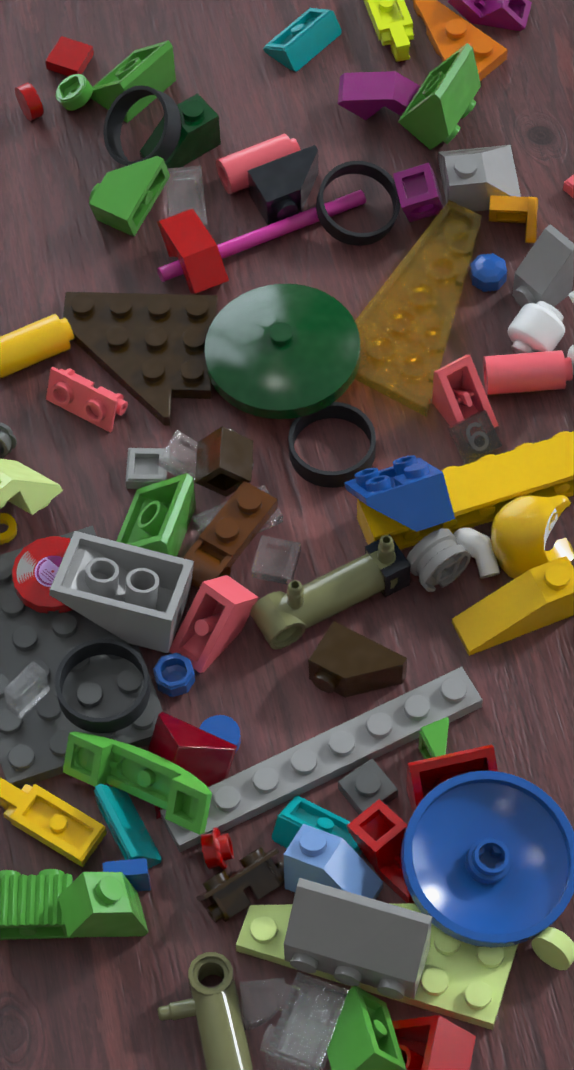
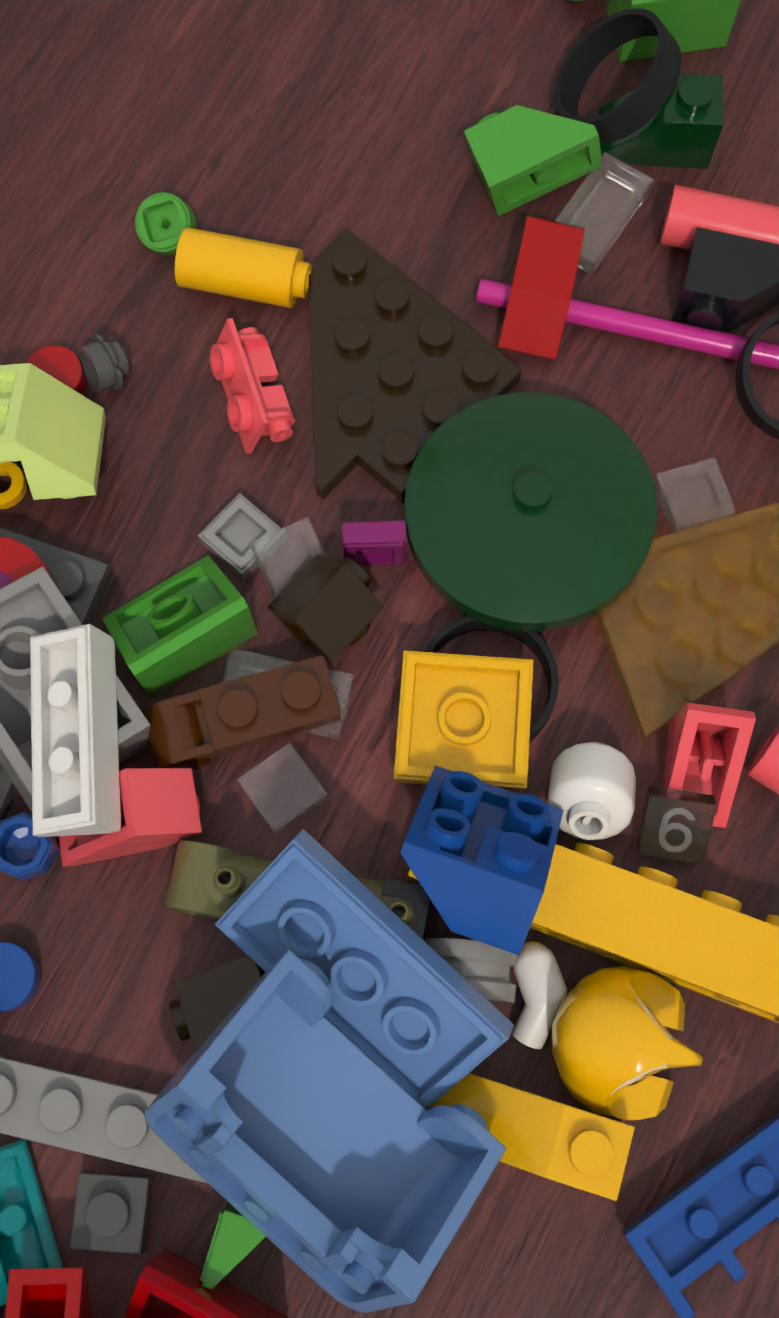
camera: 40 degrees right, 15 degrees up
none -> white slope [30,624,121,837]
none -> medium blue windscreen [144,950,507,1313]
none -> medium blue tile [215,829,514,1110]
none -> magenta tile [342,520,406,566]
none -> yellow tile [394,650,534,792]
none -> white head [547,742,636,840]
none -> clear tile [654,457,736,537]

